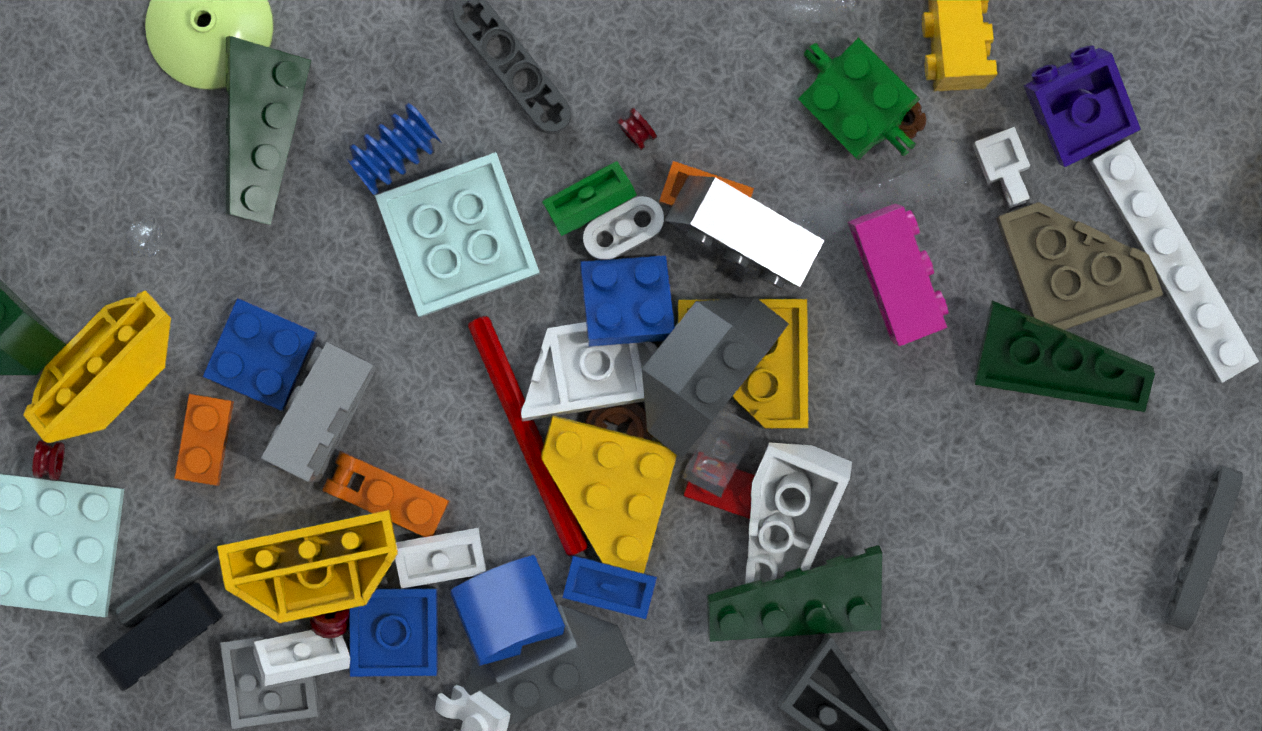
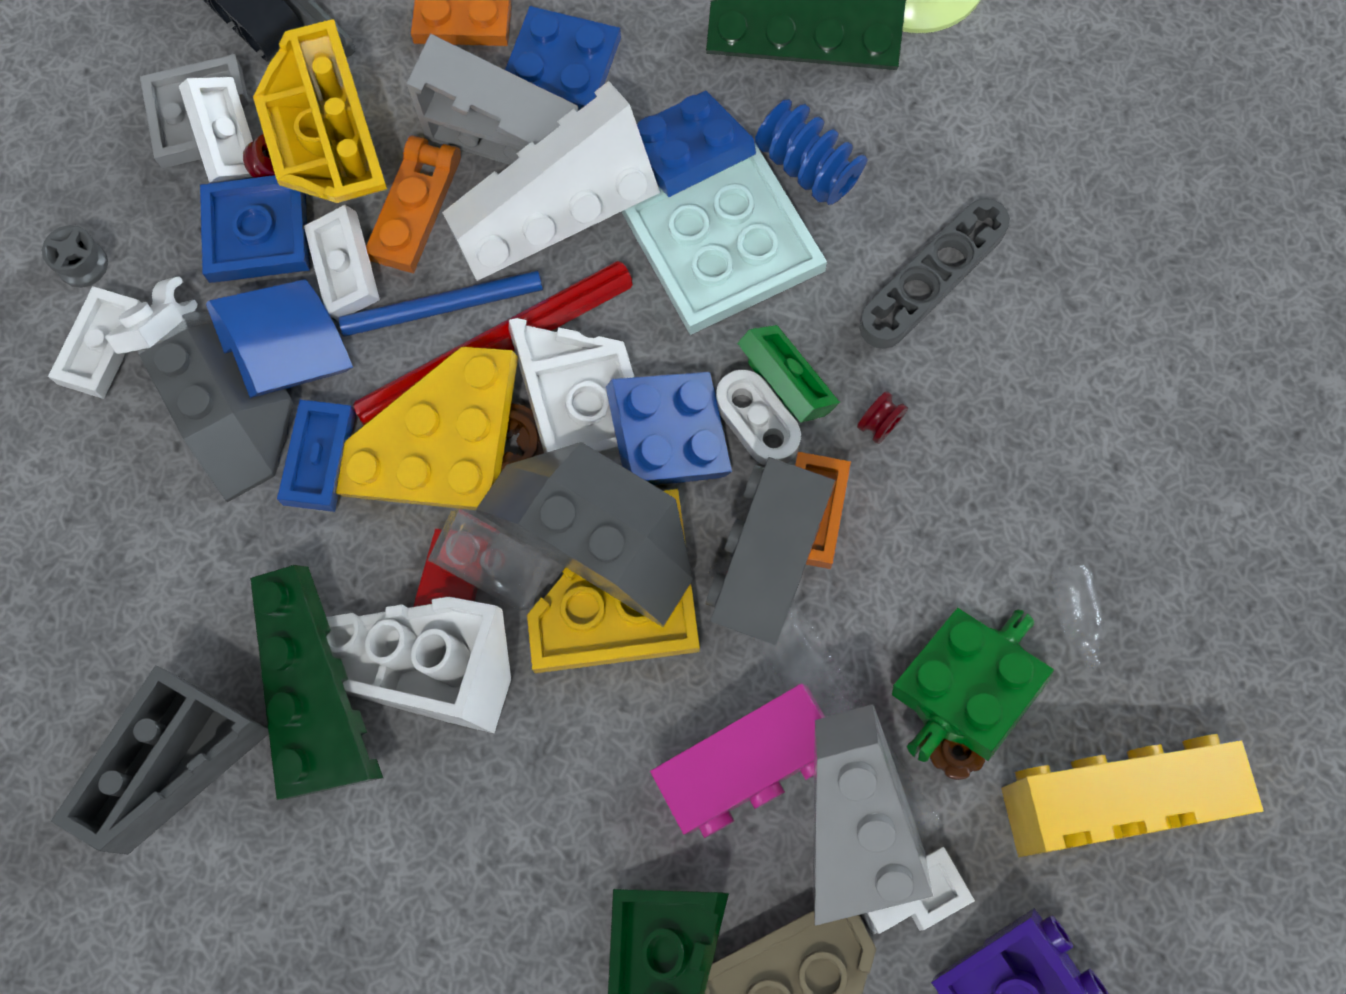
camera: 85 degrees right, 15 degrees down
none -> blue bar [339,270,543,337]
none -> white wedge [442,81,660,281]
none -> blue plate [637,90,756,197]
none -> light grey wedge [813,704,933,926]

